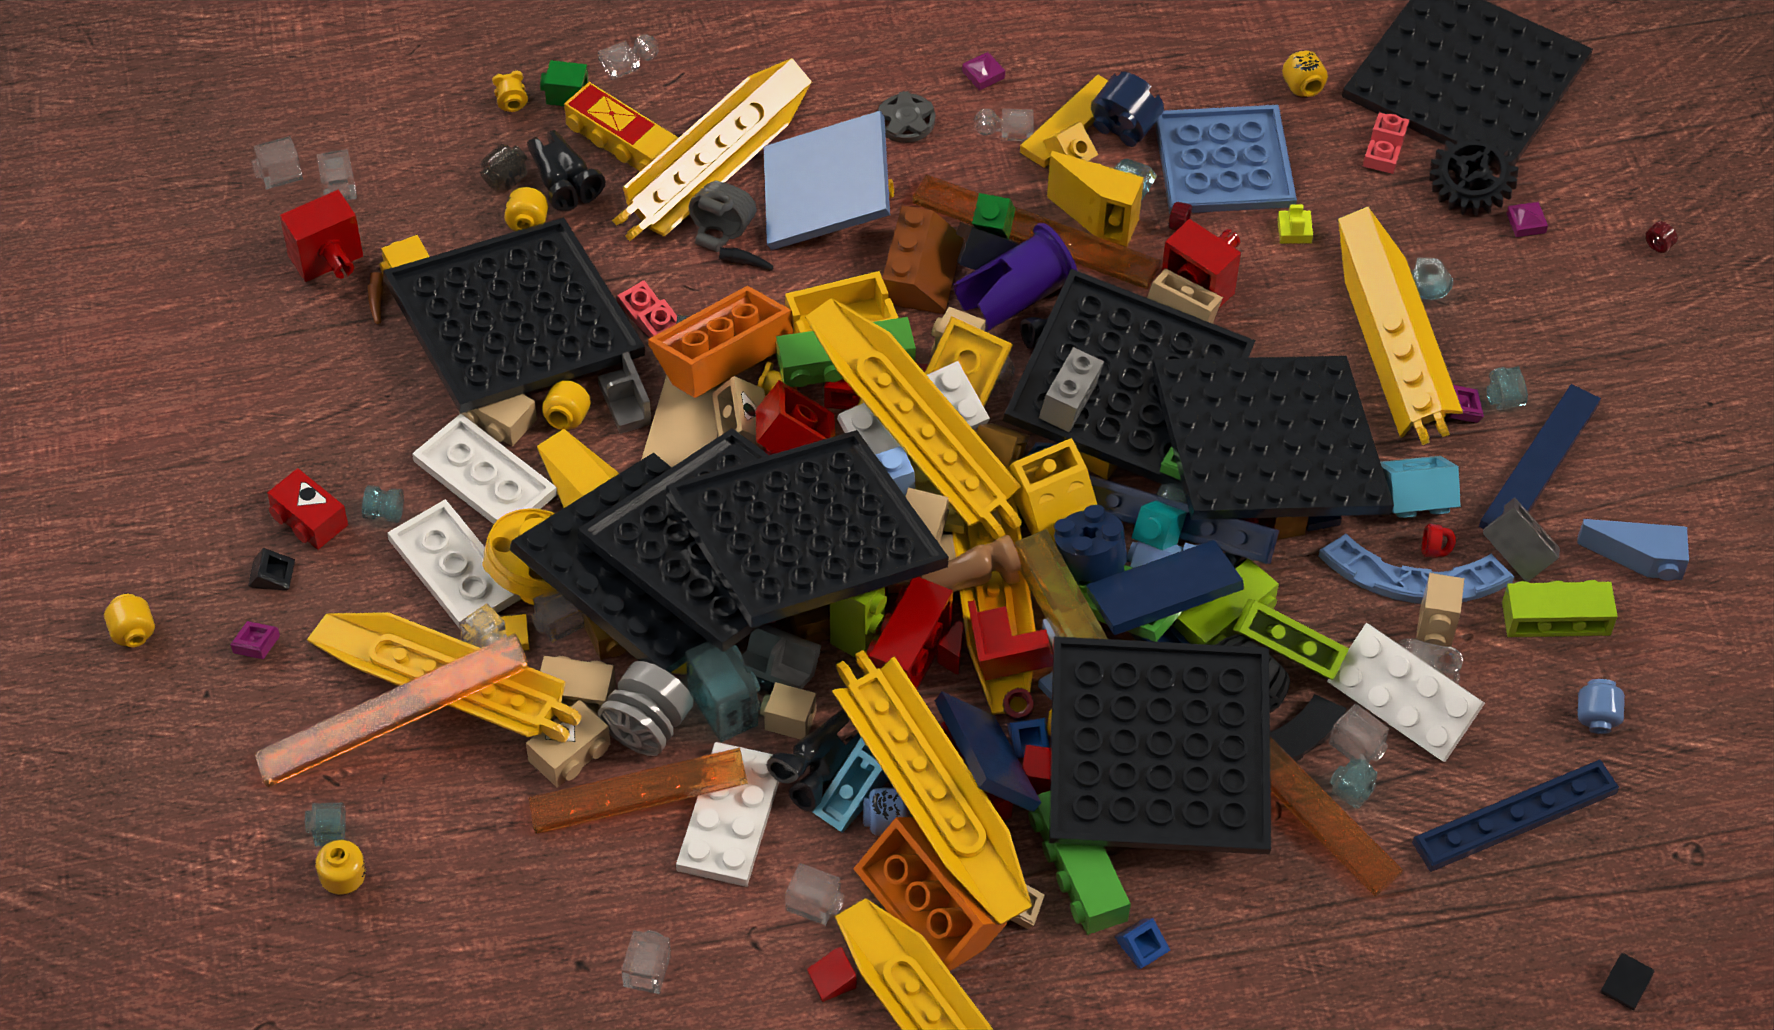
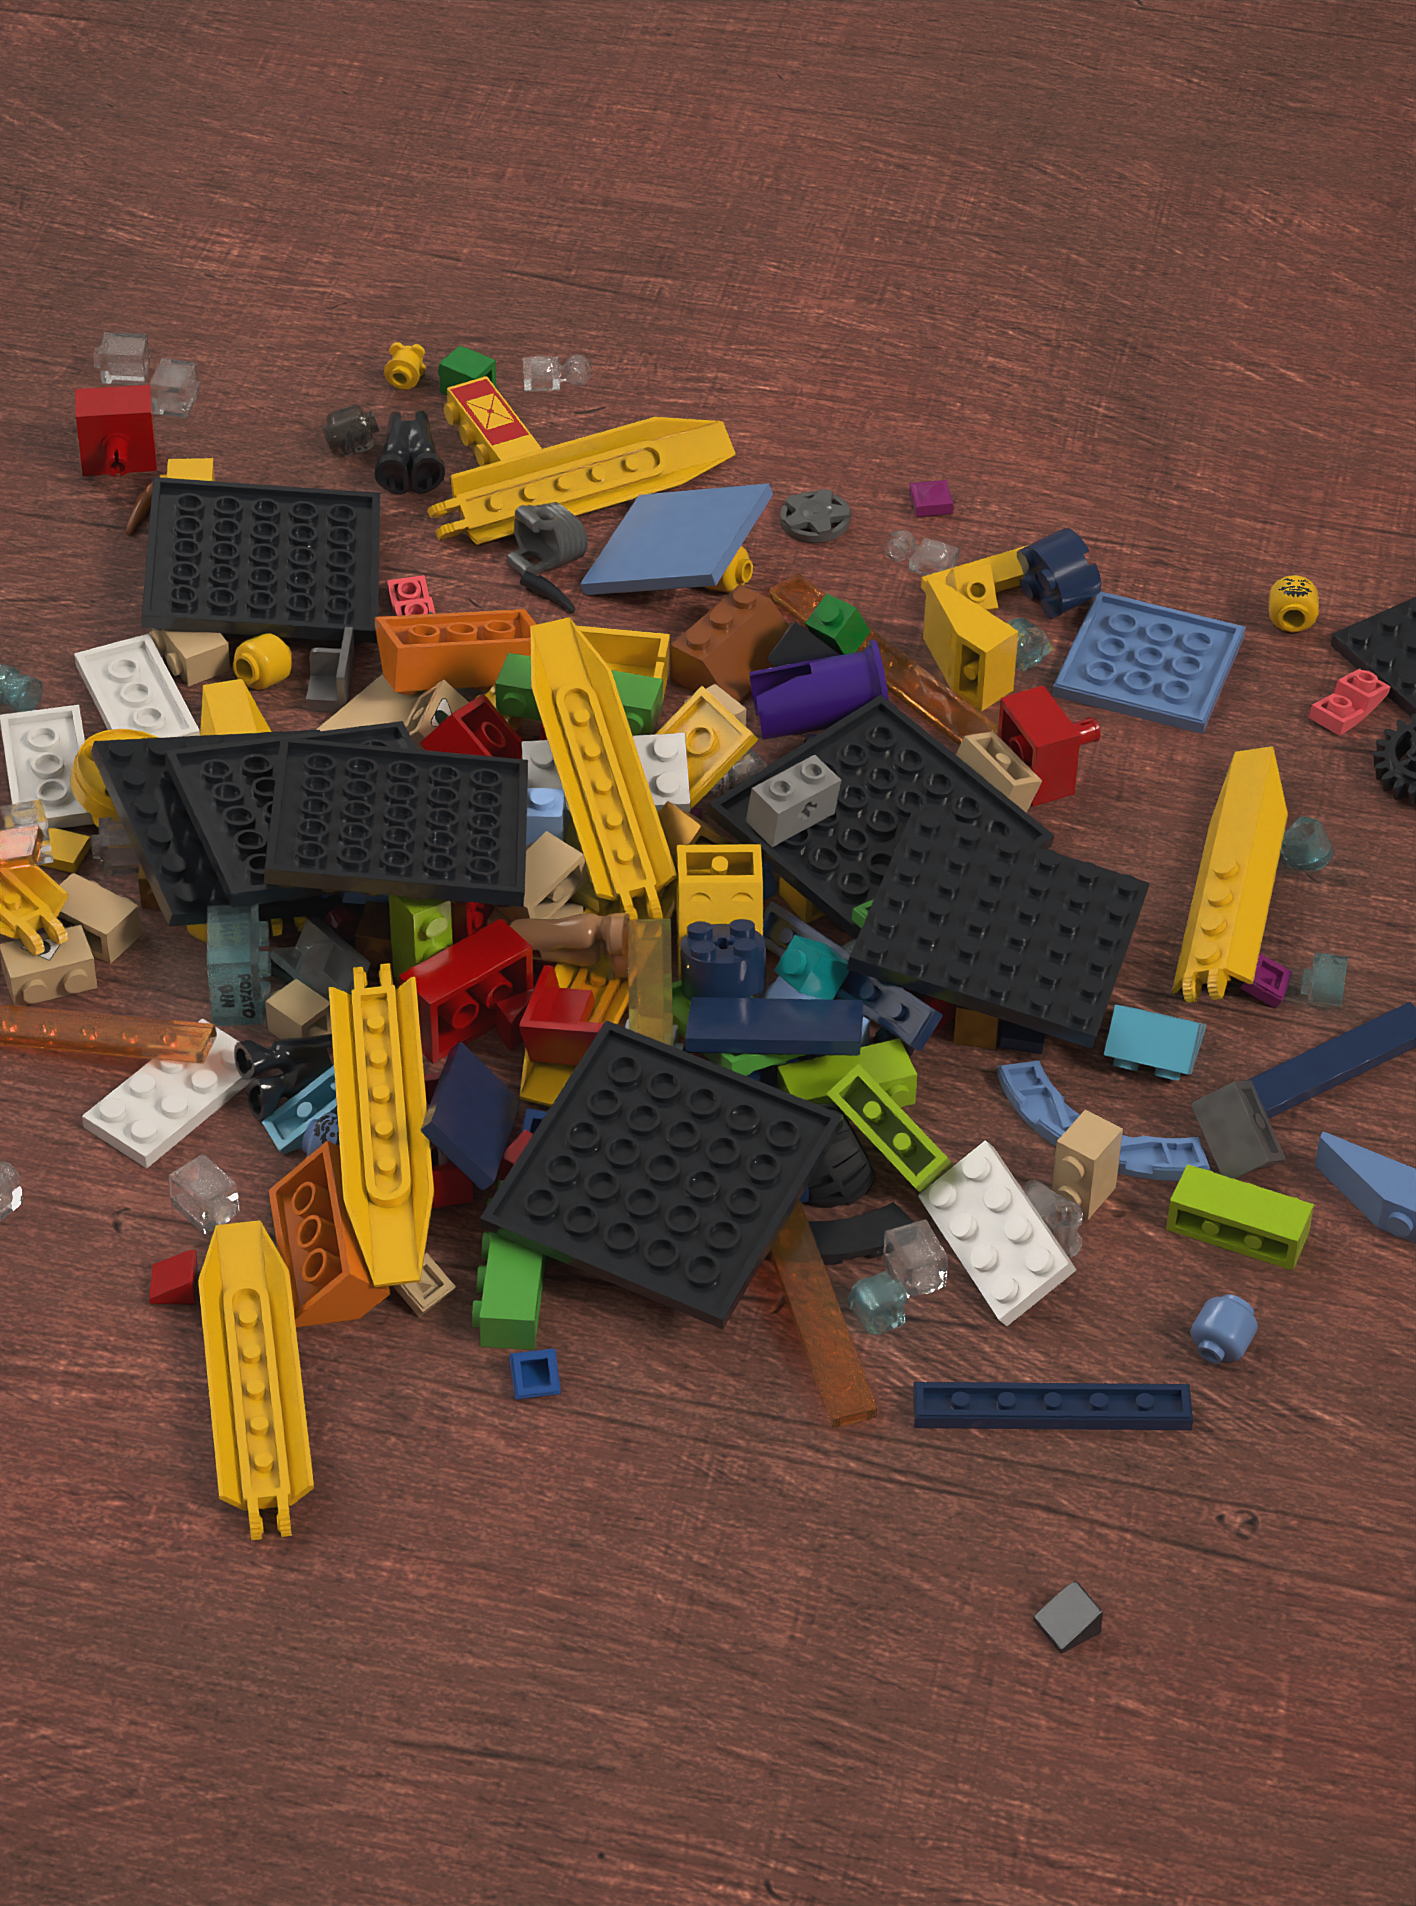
camera: 25 degrees right, 10 degrees down
yellow head [504,187,548,231] -> none
light grey wheel [598,661,693,756] -> none
dark red axle [1002,687,1034,721] -> none
dark red axle [1168,201,1192,230] -> none
neon yellow tile [1277,204,1313,244] -> none
red tile [1421,523,1456,558] -> none

